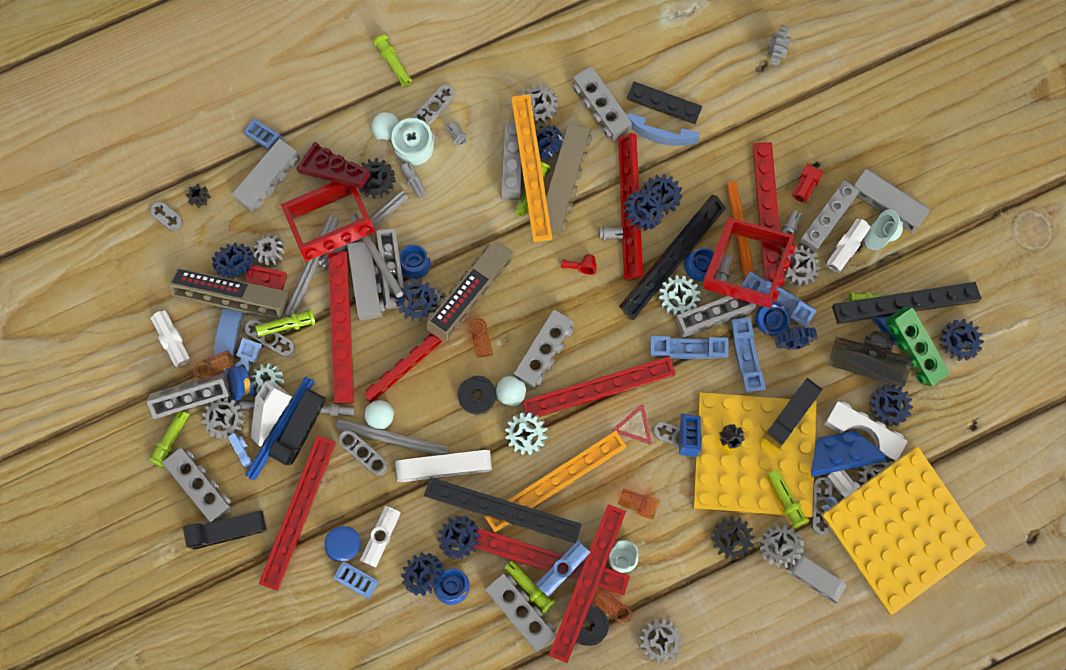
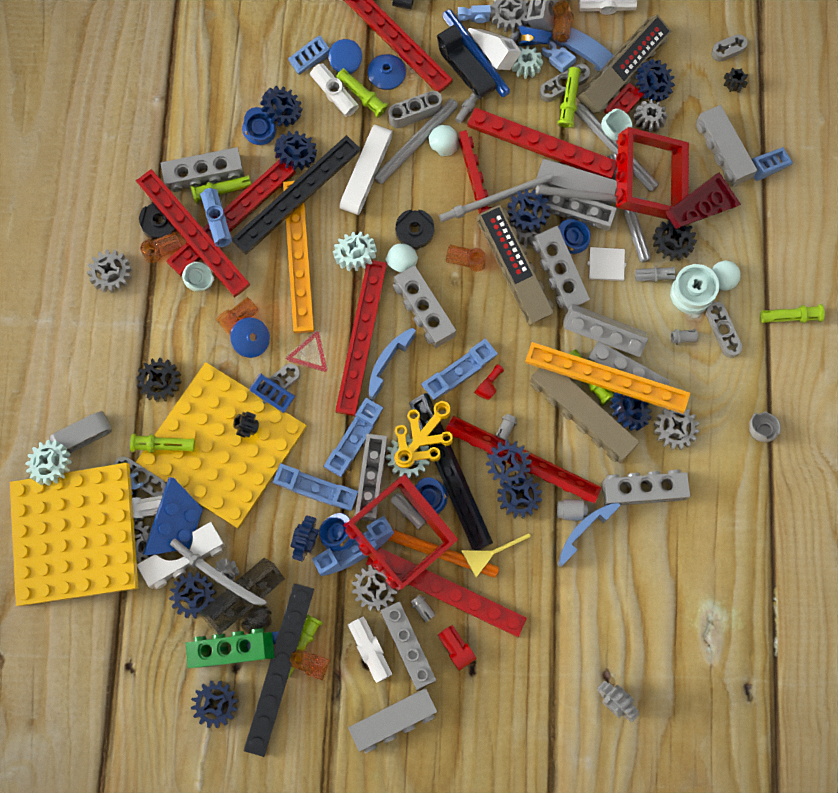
camera: 115 degrees right, 0 degrees up
black plate [627,81,702,125] -> none
light grey gear [760,525,804,568] -> none
black beam [763,378,823,449] -> none
light aqua piece [864,209,903,250] -> none
none -> light aqua gear [25,440,72,486]
none -> light grey sword [170,539,267,605]
none -> light grey gear [214,558,239,583]
none -> blue dish [230,317,270,358]
none -> clear orange piece [290,649,330,681]
none -> lime pin [336,68,389,118]
none -> blue dish [368,54,406,90]
none -> medium blue slope [369,328,416,401]
none -> yellow plant [394,401,453,468]
none -> medium blue slope [421,338,498,400]
none -> light grey bar [439,174,552,222]
none -> light yellow piece [461,533,531,578]
none -> light grey brick [532,226,590,311]
none -> light grey brick [557,499,588,521]
none -> light grey brick [563,303,648,357]
none -> white piece [587,247,626,281]
none -> light aqua hair [601,109,632,140]
none -> light grey hair [749,411,781,442]

